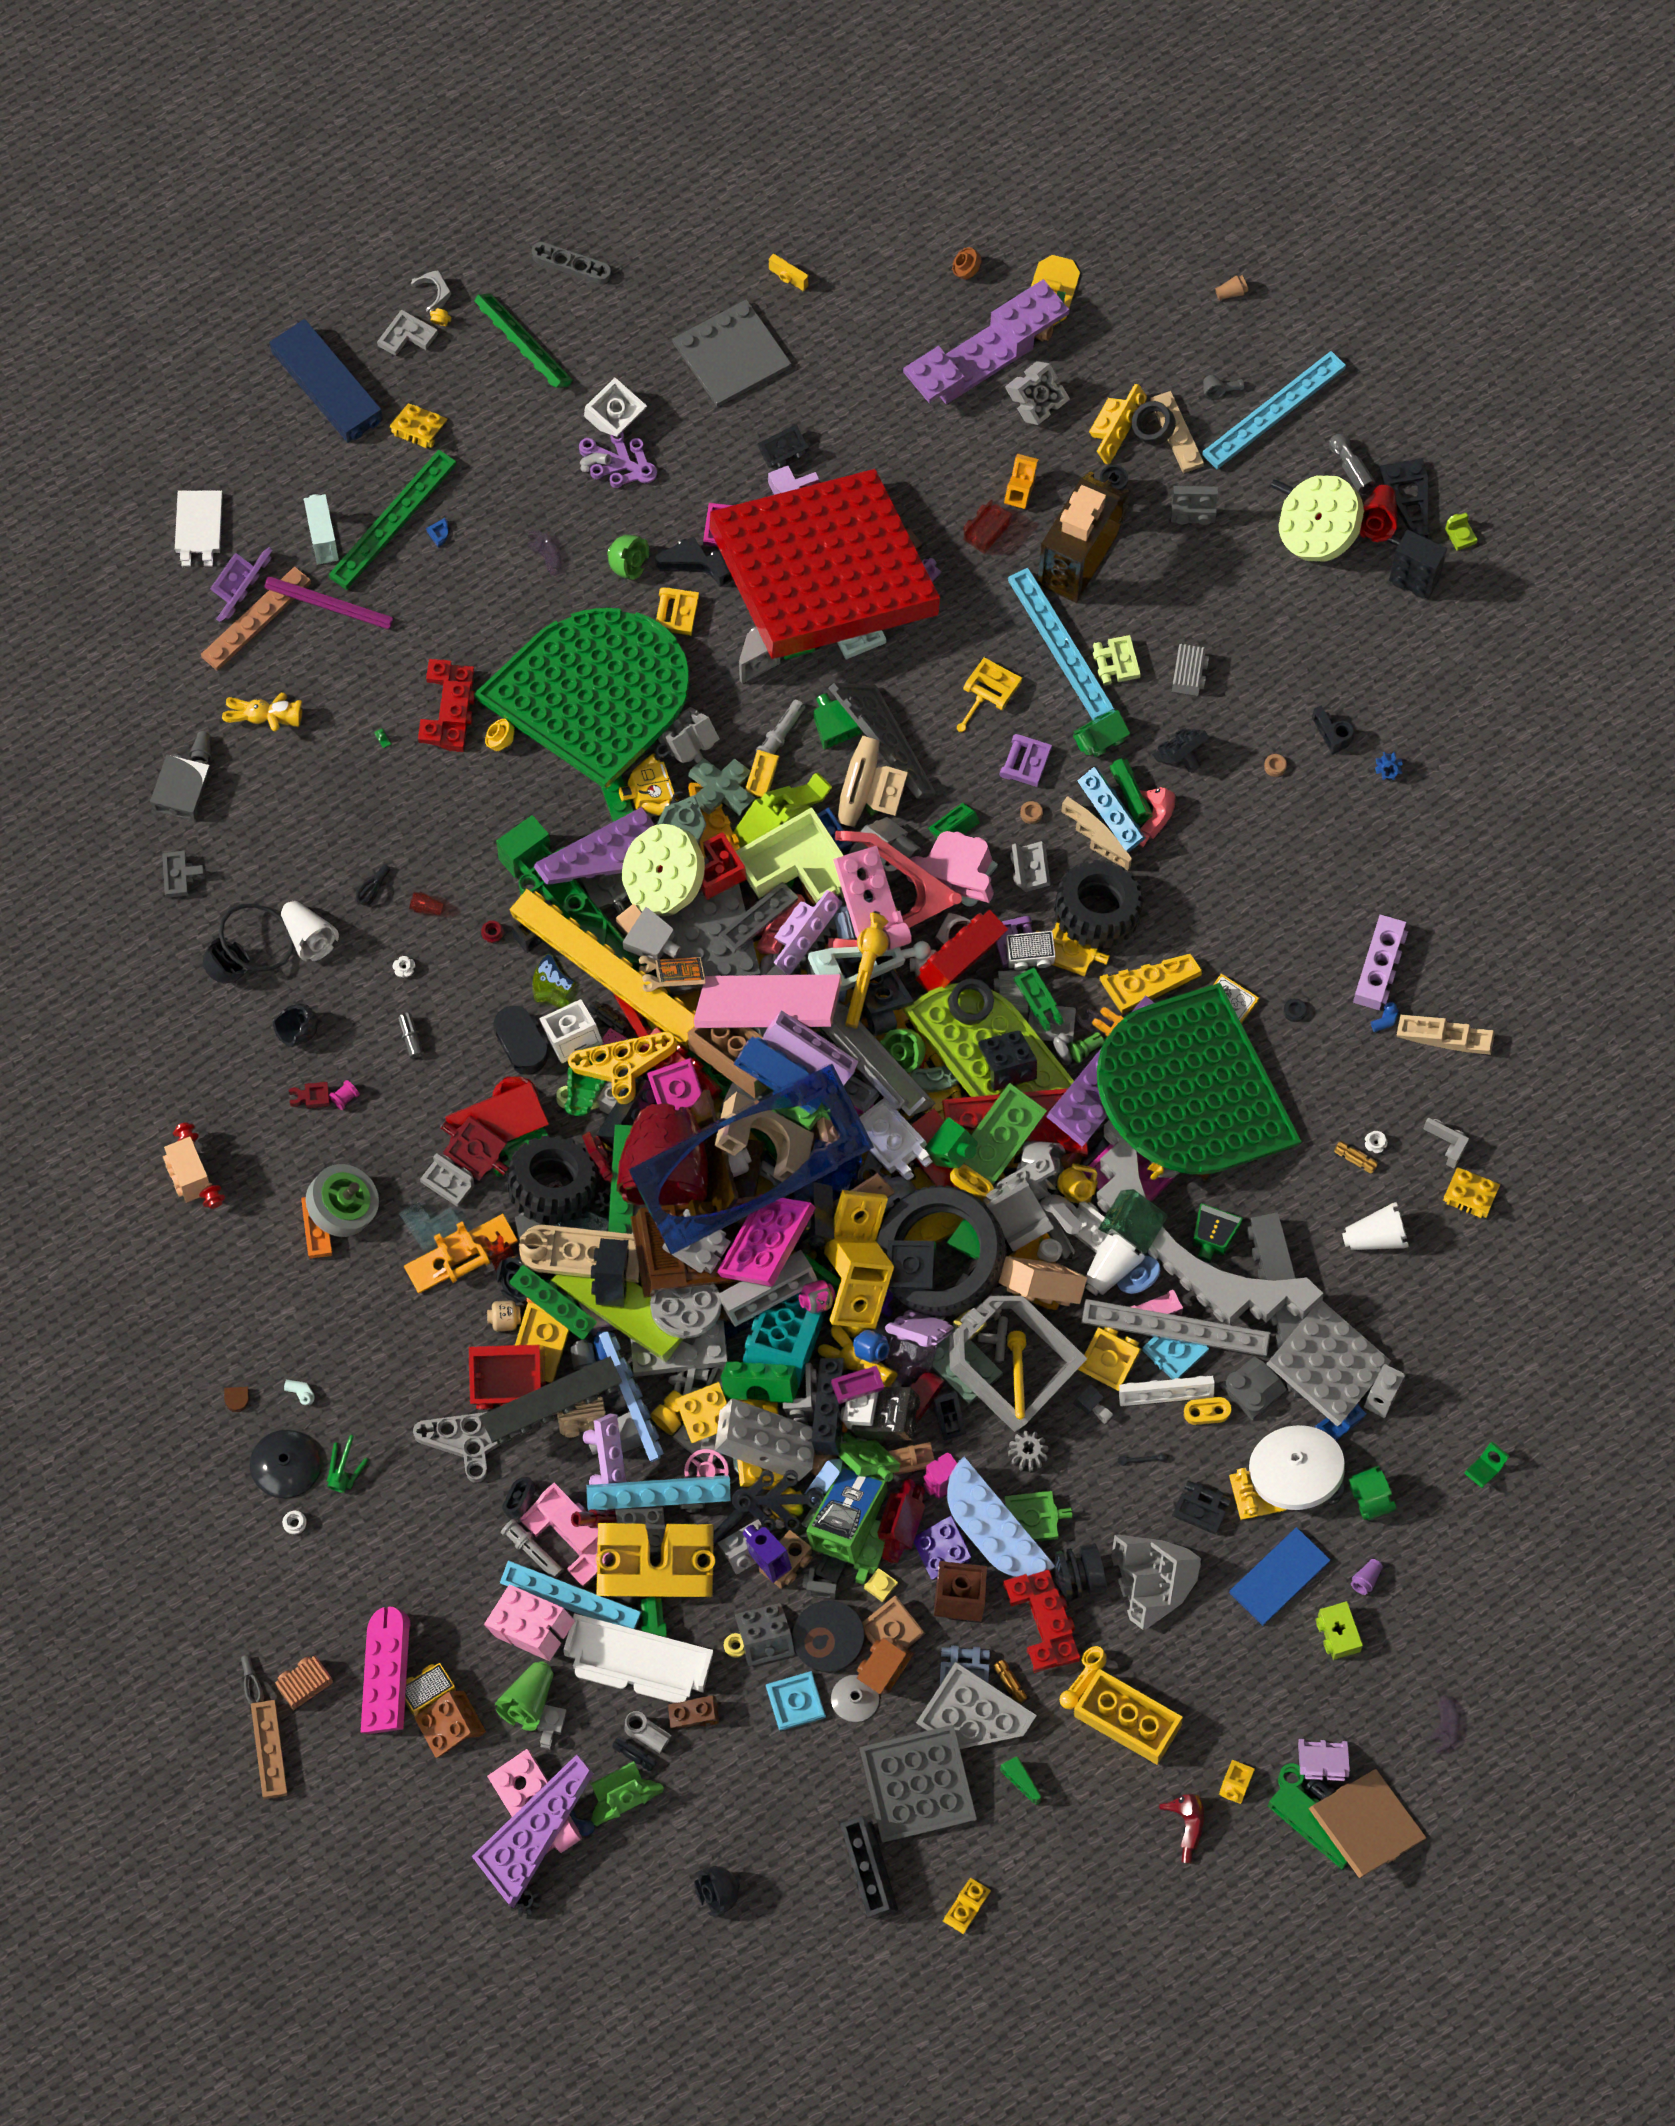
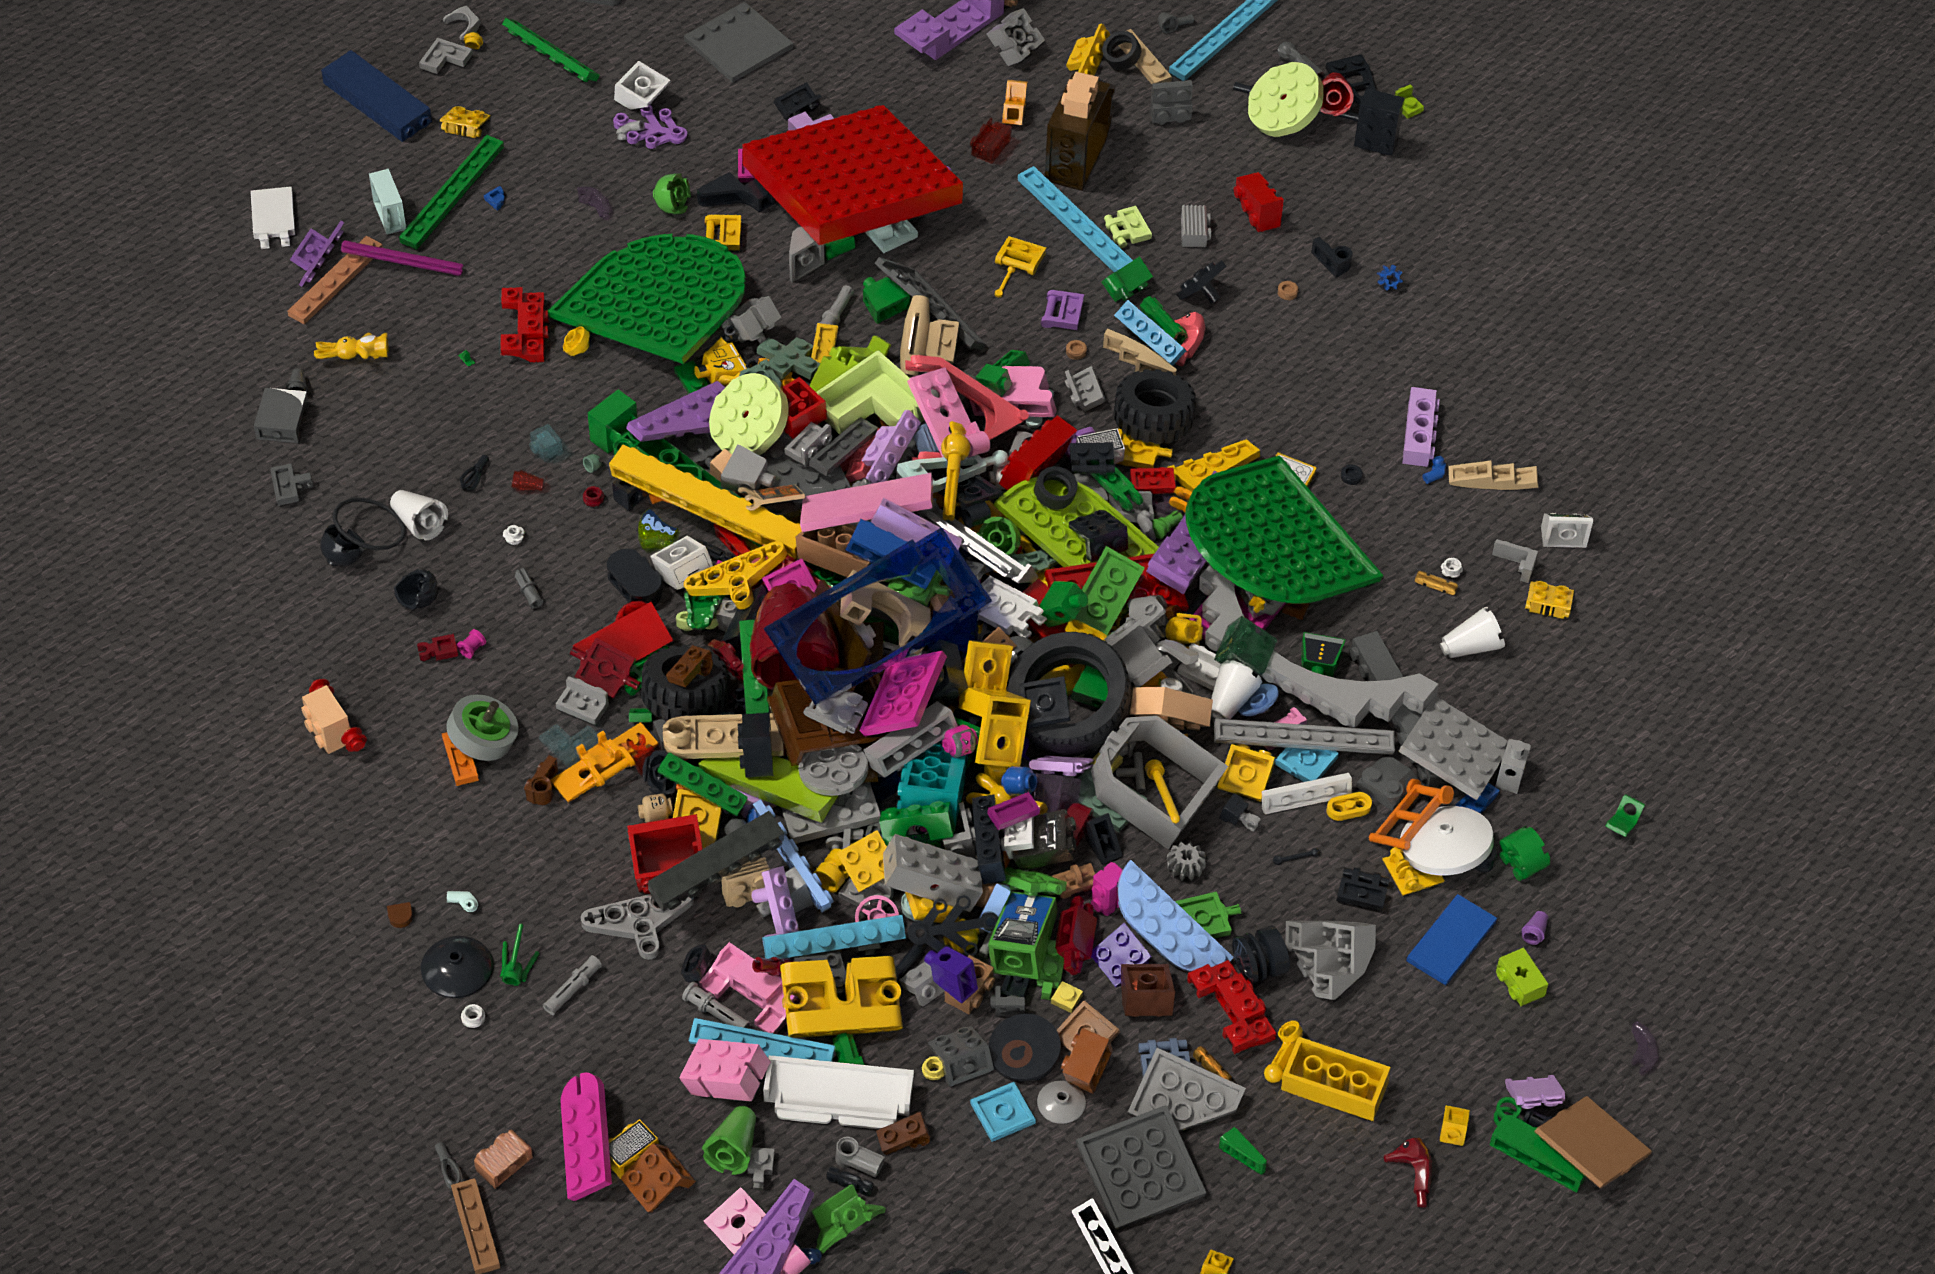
camera: 10 degrees left, 15 degrees down
none -> reddish brown plate [524,755,558,805]
none -> clear light blue brick [529,424,563,462]
none -> light grey pin [543,955,602,1016]
none -> sand green hinge [583,454,602,473]
none -> green tile [629,708,653,722]
none -> reddish brown plate [666,645,713,687]
none -> light grey bracket [785,422,832,466]
none -> green brick [975,364,1012,397]
none -> black plate [1070,442,1115,476]
none -> red bracket [1129,467,1176,494]
none -> red wedge [1233,172,1284,232]
none -> orange piece [1369,779,1454,850]
none -> white slope [1541,513,1593,548]

